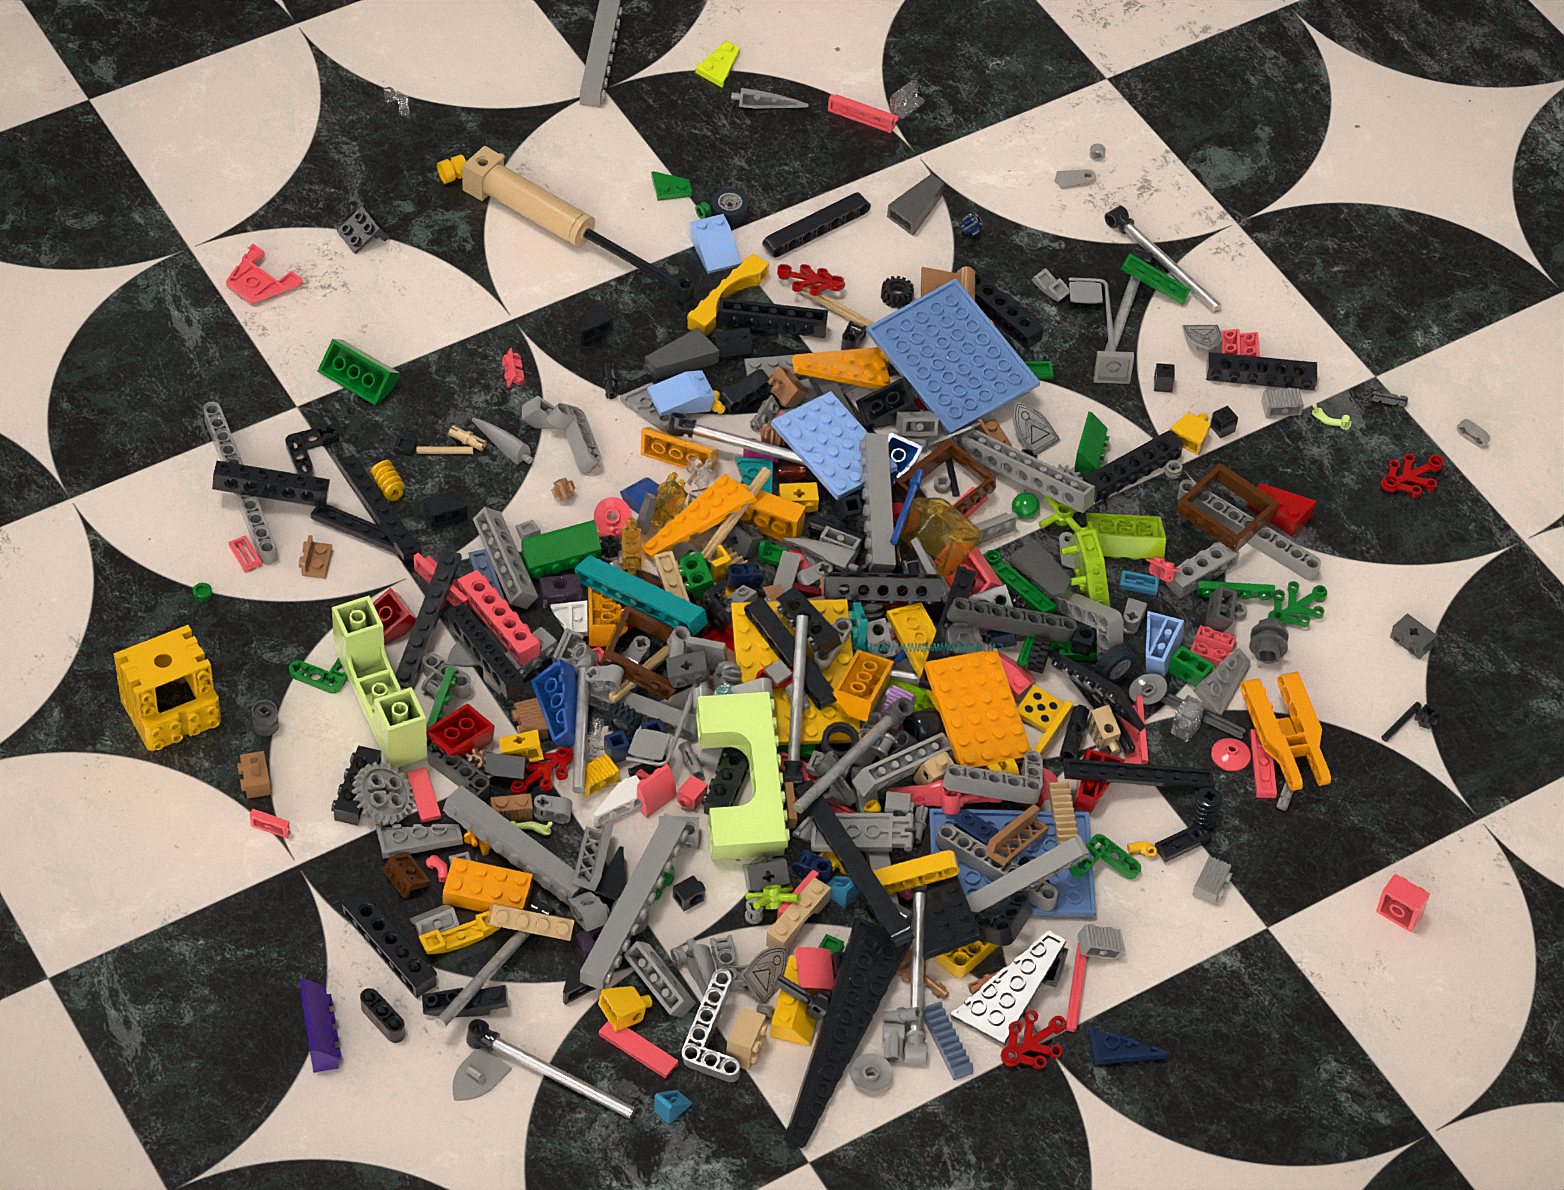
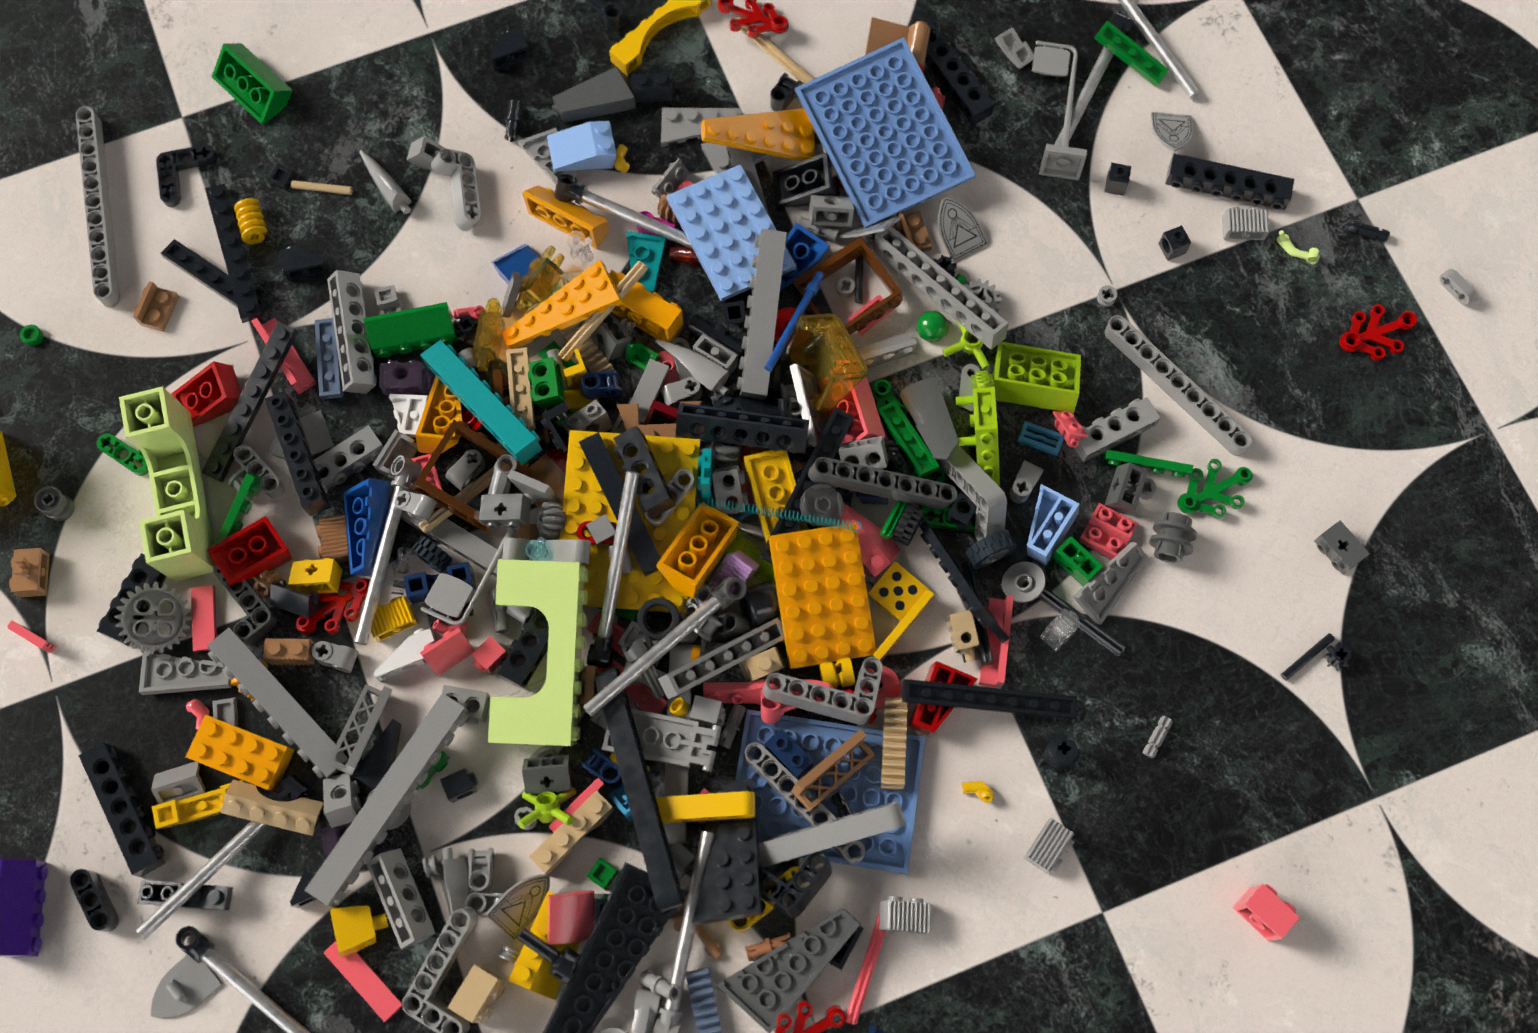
camera: 15 degrees right, 20 degrees up
black brick [212,460,330,508] -> none
coral tile [228,535,262,573] -> none
reddish brown bracket [383,853,430,898] -> none
tan pin [448,425,487,452] -> none
coral brick [457,570,541,666] -> none
coral hinge [502,348,525,387] -> none
yellowish green piece [511,821,552,836] -> none
medium nougat gear [551,477,576,500] -> none
coral dish [594,497,632,532] -> none
black brick [717,298,828,338] -> none
black beam [719,369,773,413] -> none
medium nougat brick [768,365,809,409] -> none
yellow brick [778,482,819,513] -> none
black tyre [881,276,914,309] -> none
green tile [1024,361,1053,379] -> none
black piece [1060,704,1090,759] -> none
green beam [1069,834,1141,879] -> none
green slope [1074,411,1110,478] -> none
black brick [1083,430,1184,503] -> none
black plate [1155,823,1212,862] -> none
yellow torso [1170,413,1211,455] -> none
reddish brown window [1176,463,1279,553] -> none
coral dish [1211,738,1251,771] -> none
coral slope [1221,329,1260,357] -> none
light orange beam [1240,672,1331,791] -> none
red wedge [1247,483,1317,537] -> none
coral tile [1250,729,1277,798] -> none

